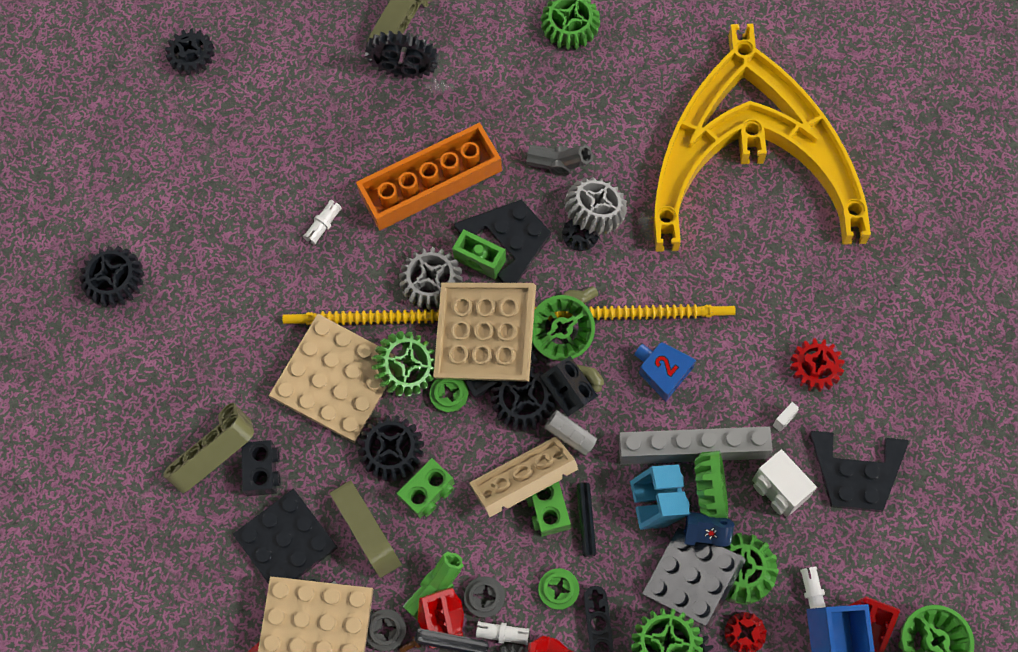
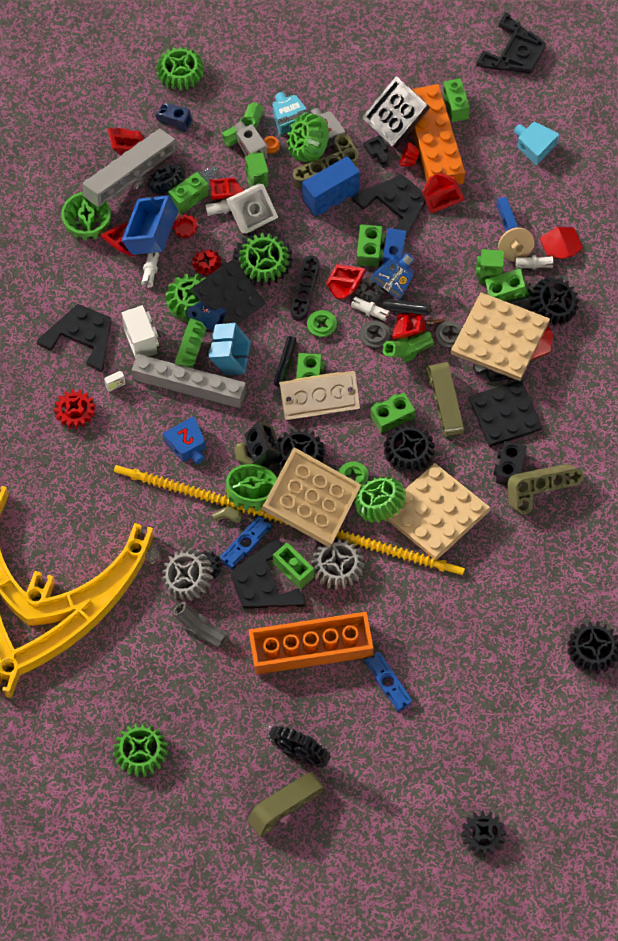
camera: 165 degrees left, 5 degrees down
white pin [303,200,342,245] -> none
light grey axle [544,410,597,456] -> none
none -> blue piece [221,516,271,570]
none -> blue piece [365,652,411,712]

